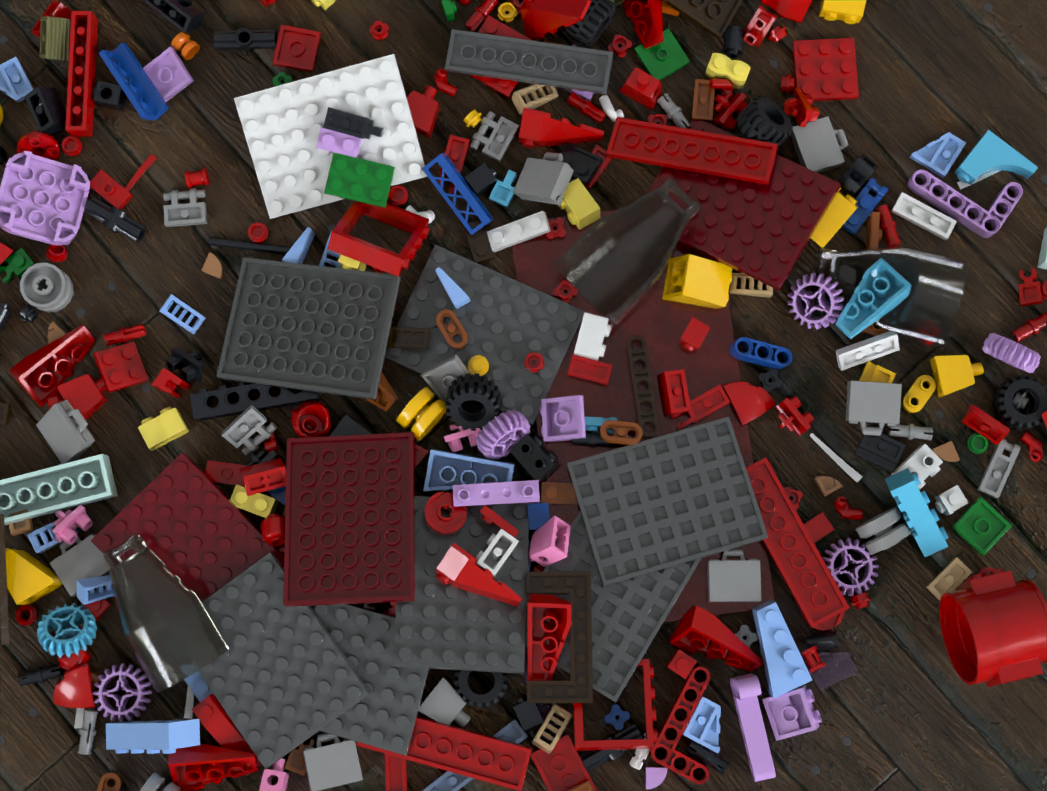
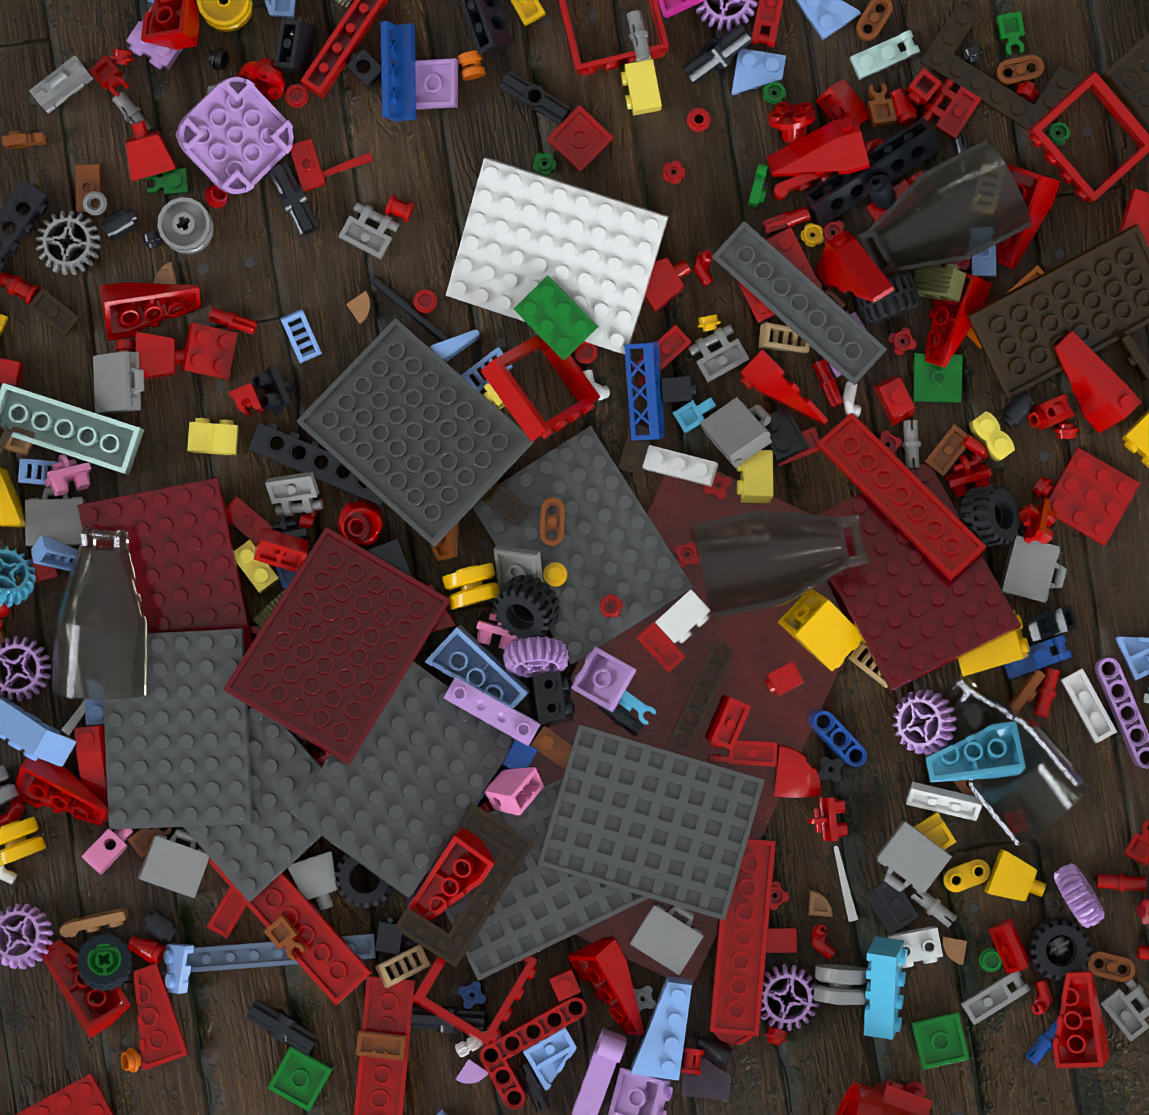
camera: 30 degrees right, 5 degrees up
red head [260,513,285,547] -> none
lavender plate [316,127,362,158] -> none
black hinge [323,107,384,139] -> none
red plate [424,492,467,536] -> none
red wedge [434,543,522,607] -> none
light blue slope [435,267,471,309] -> none
white brick [475,529,519,577] -> none
red plate [480,505,520,538] -> none
dark orange plate [600,420,643,445] -> none
tan plate [926,557,972,601] -> none
white bracket [934,485,968,516] -> none
none -> dark orange plate [264,915,307,960]

